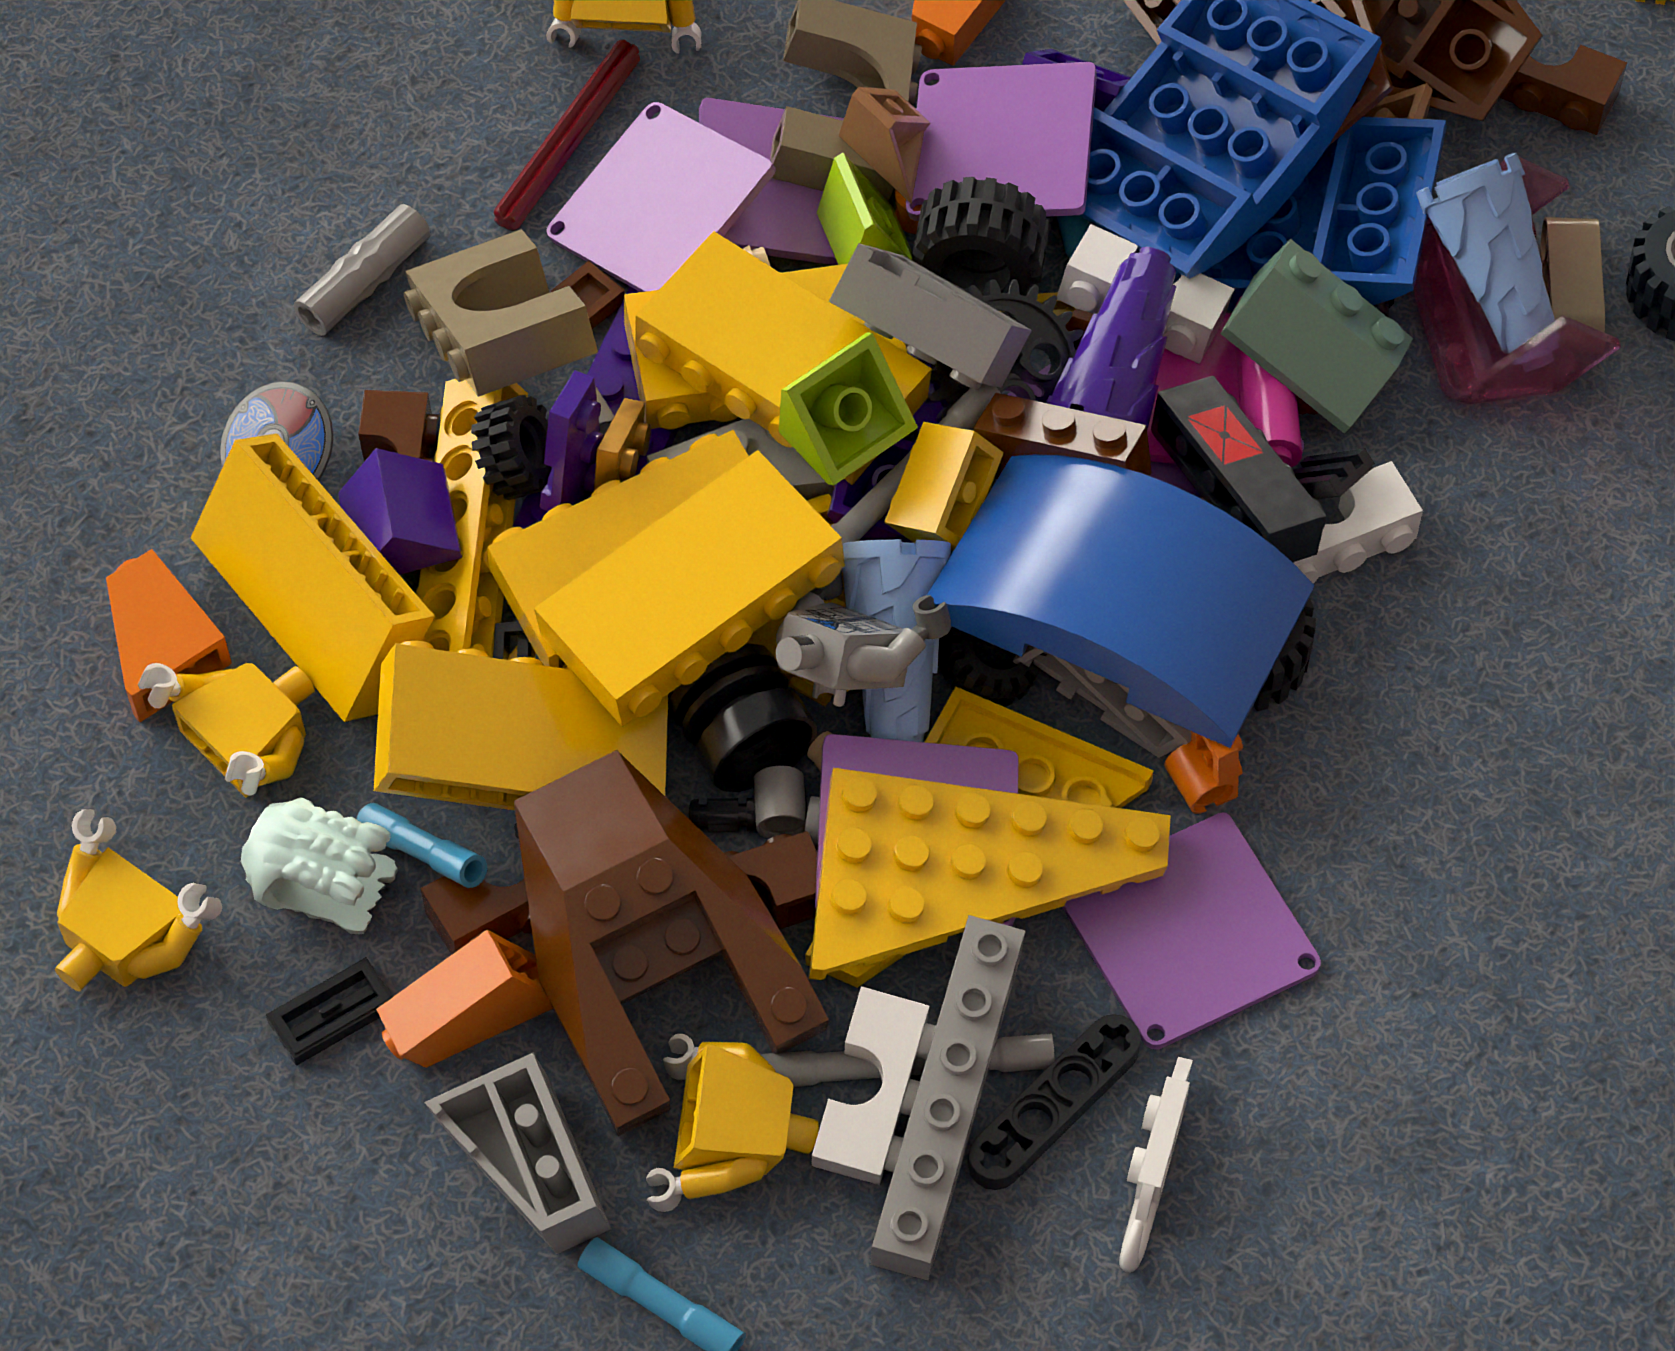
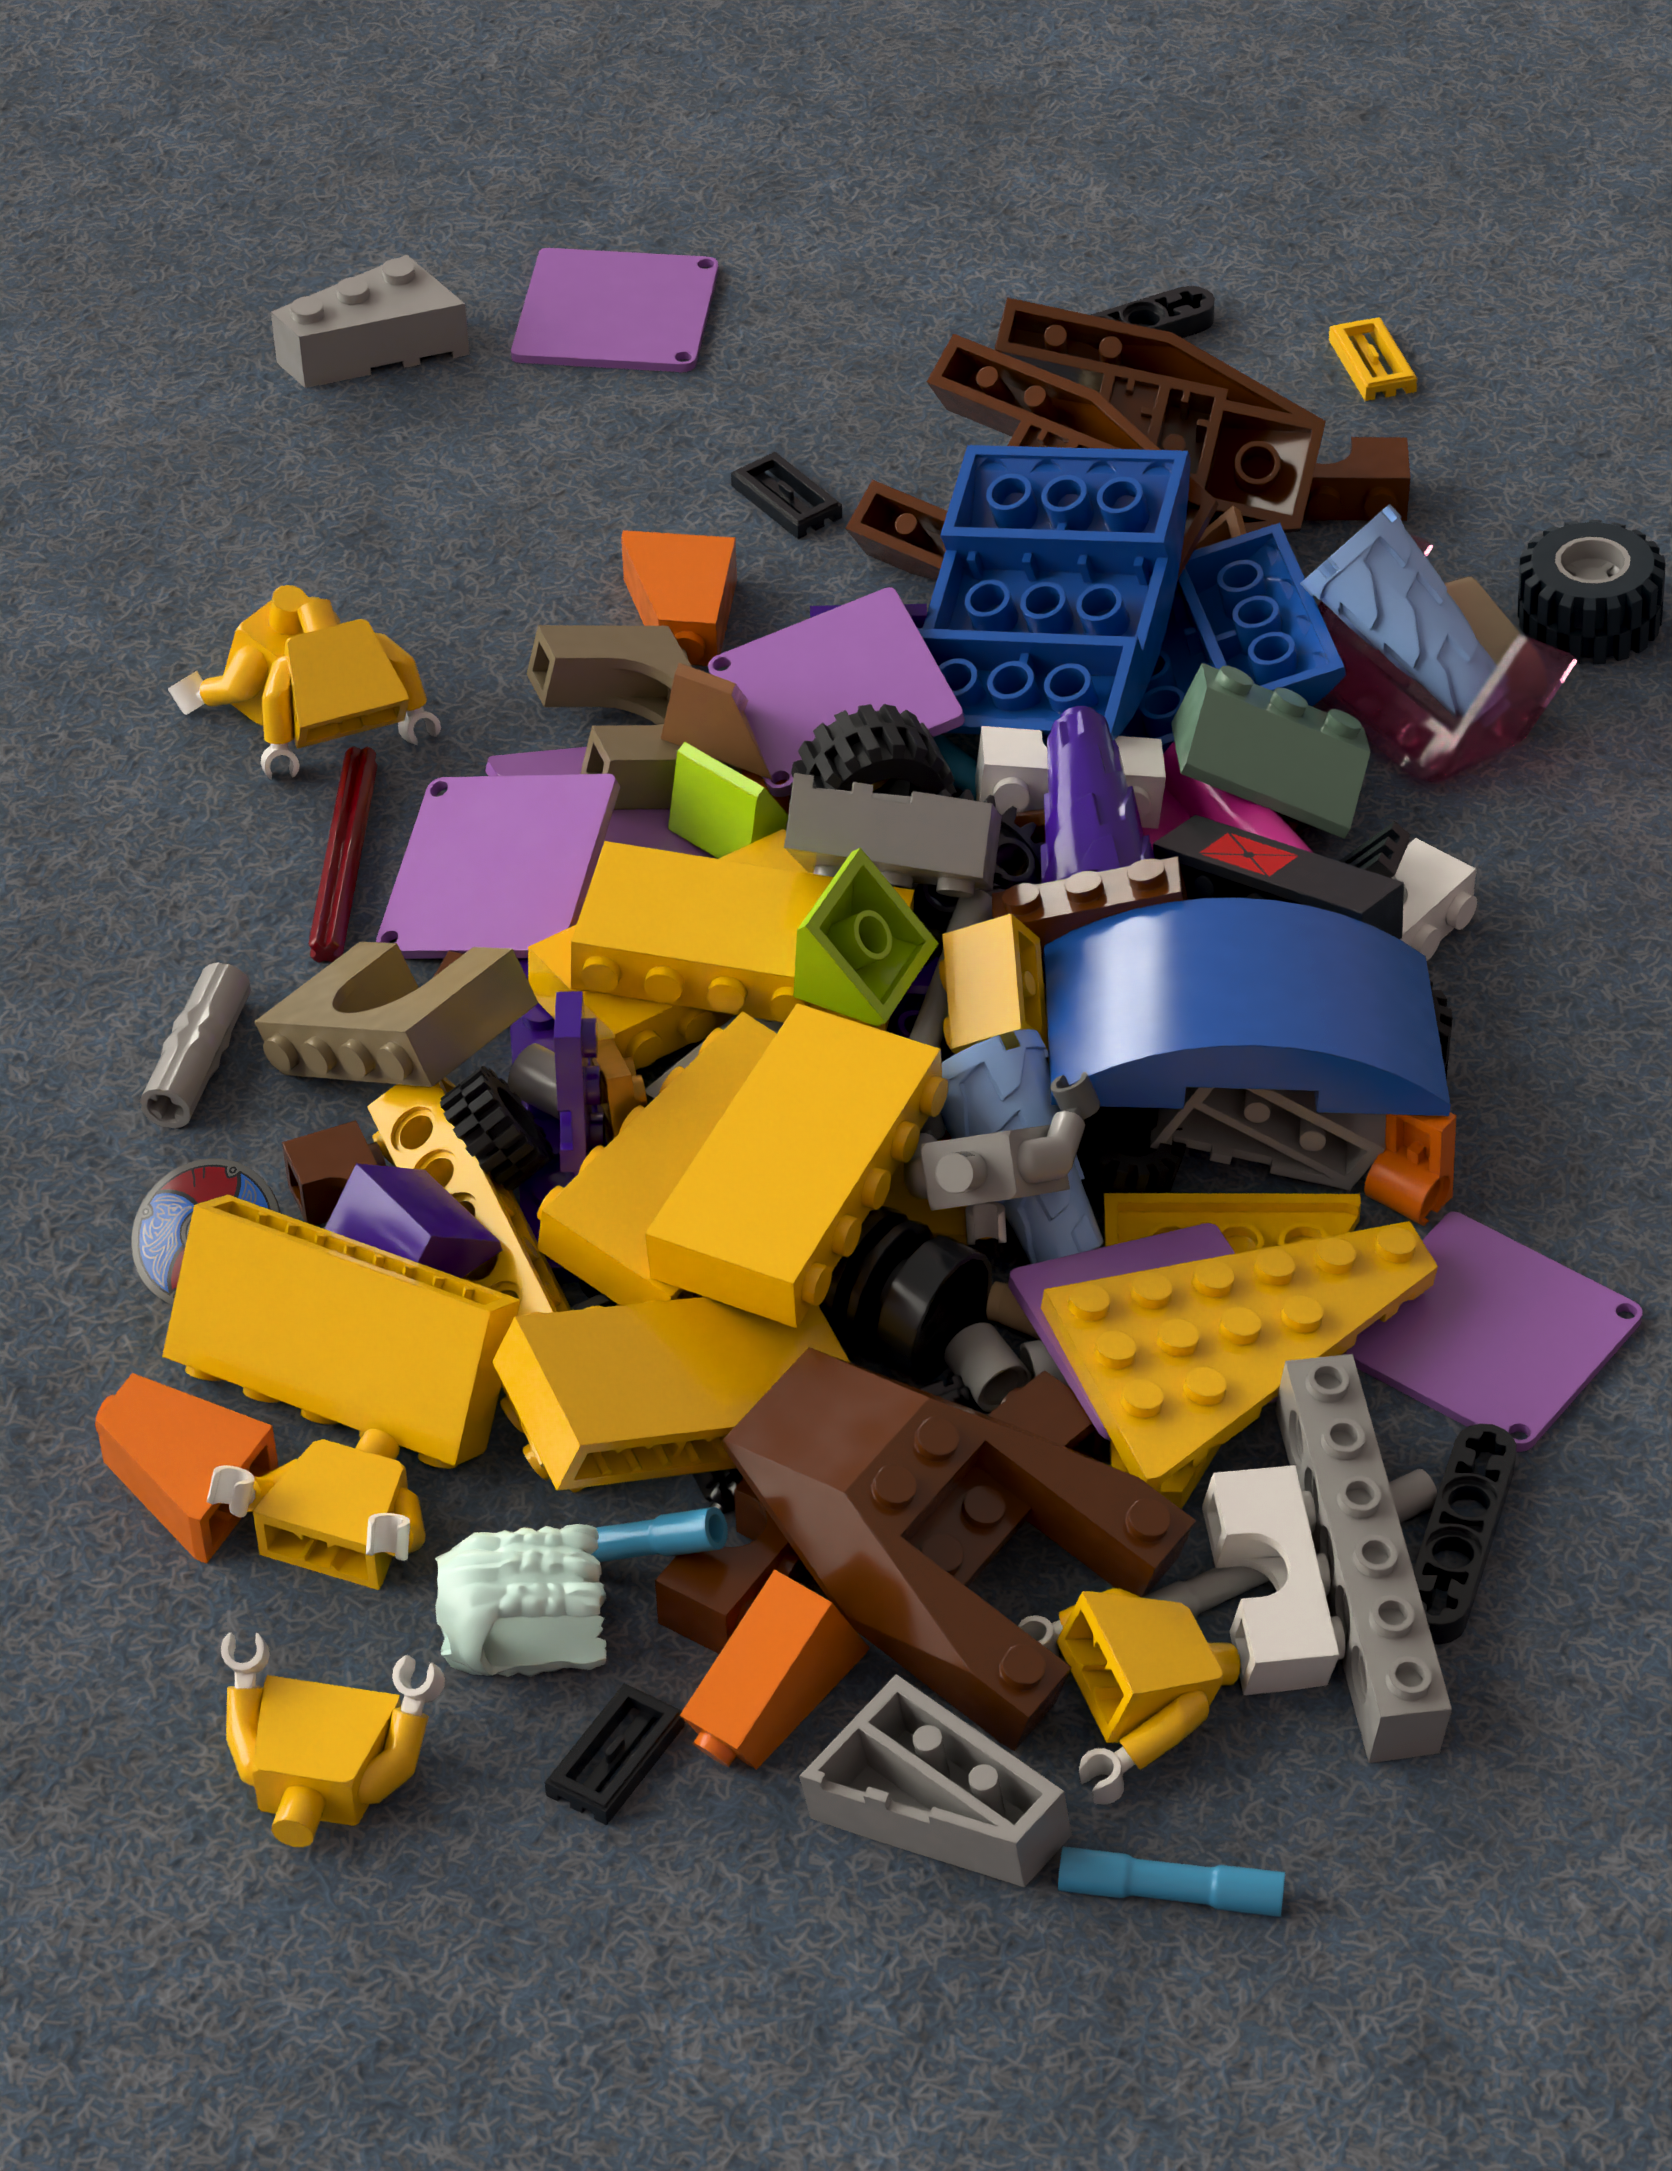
camera: 25 degrees left, 15 degrees down
white plate [1119,1057,1193,1272] -> none

